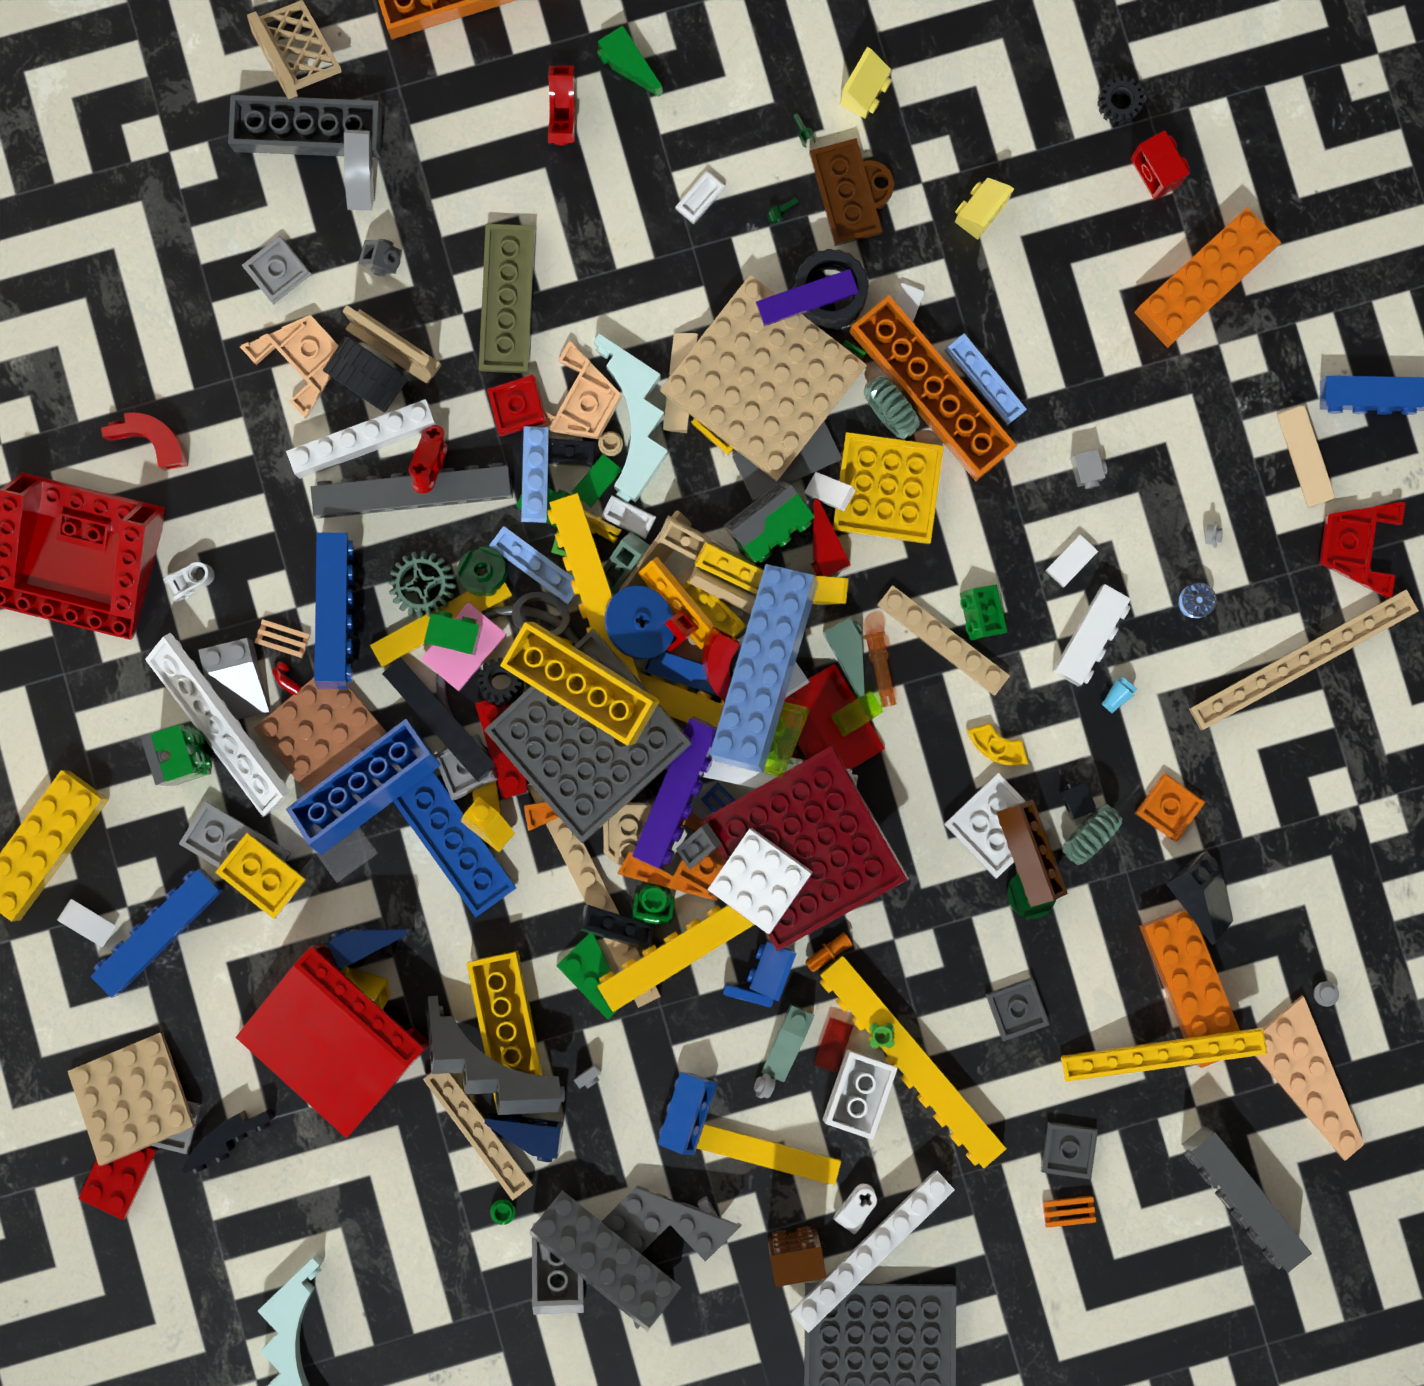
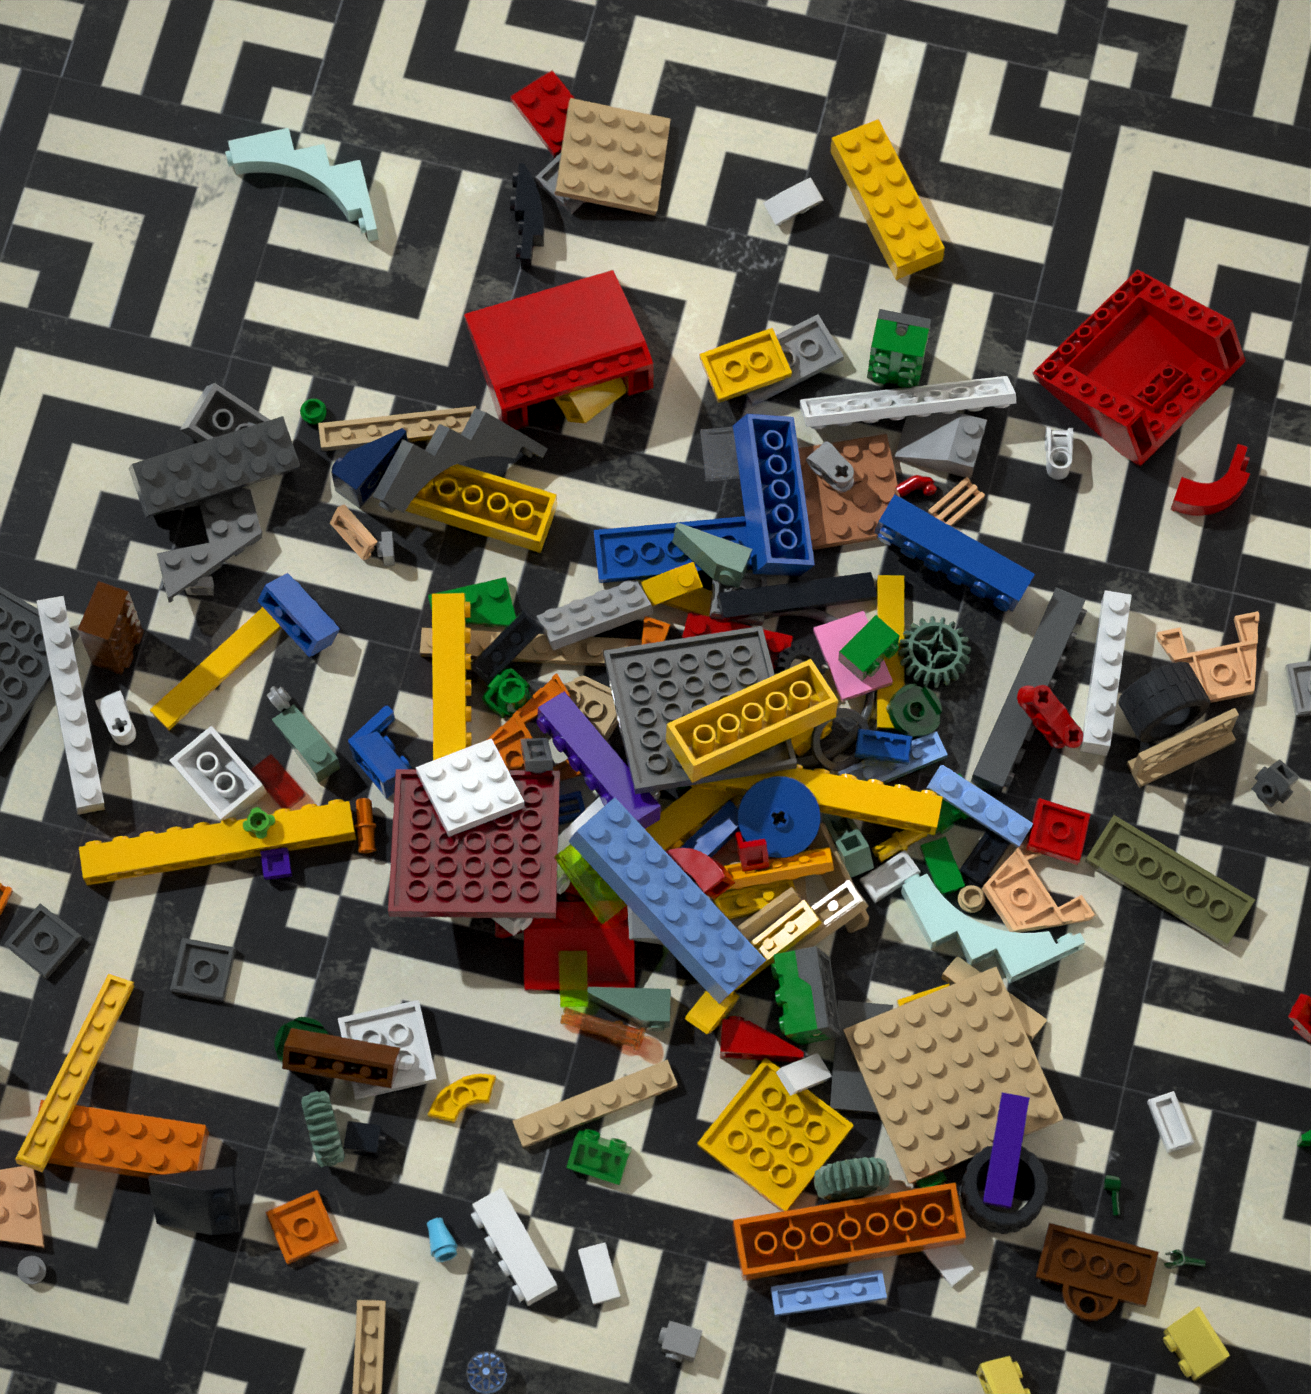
camera: 120 degrees right, 15 degrees down
blue brick [90,869,224,998] -> none
dark blue slope [326,927,414,970] -> none
none -> dark purple plate [260,847,292,880]
none -> light nougat tile [330,504,378,561]
none -> light grey plate [537,579,654,650]
none -> sand green slope [673,522,752,588]
none -> light grey piece [806,441,854,493]
none -> blue plate [855,729,912,765]

